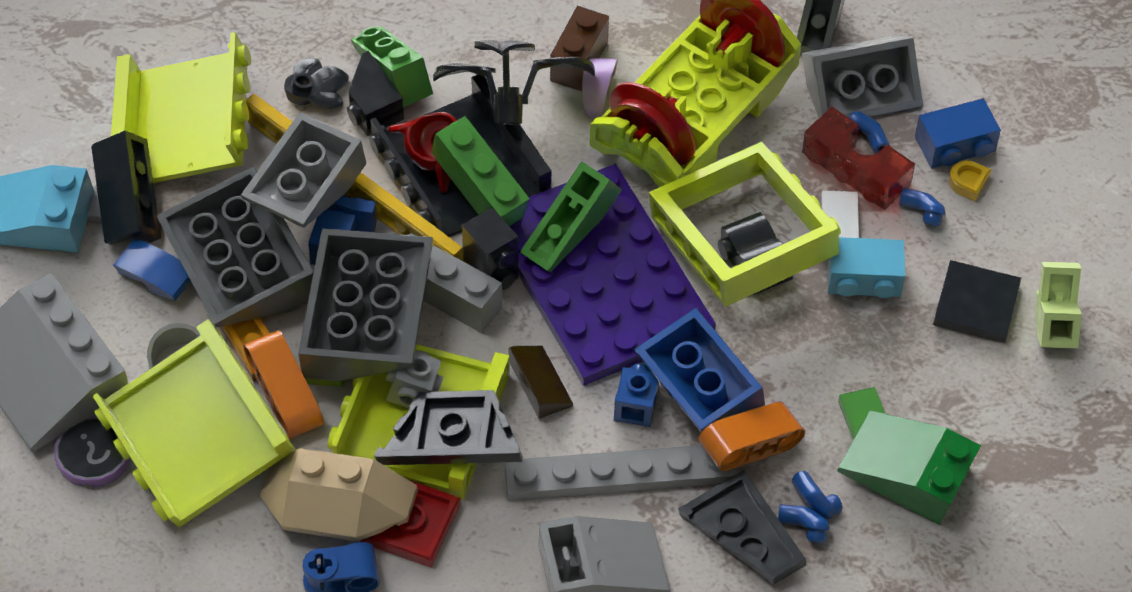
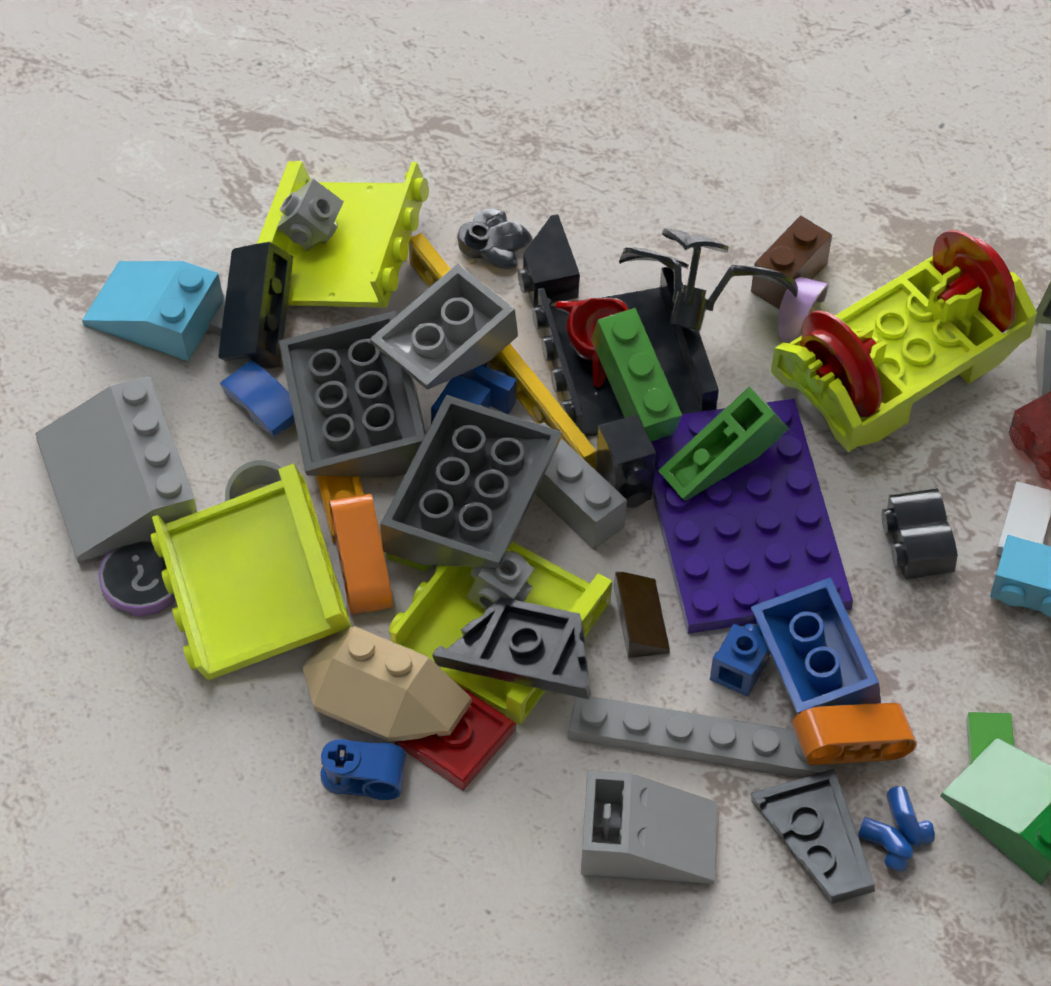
camera: 15 degrees right, 0 degrees up
bright green slope [351,26,433,107] -> none
neon yellow window [649,142,841,307] -> none
none -> light grey brick [277,179,344,251]

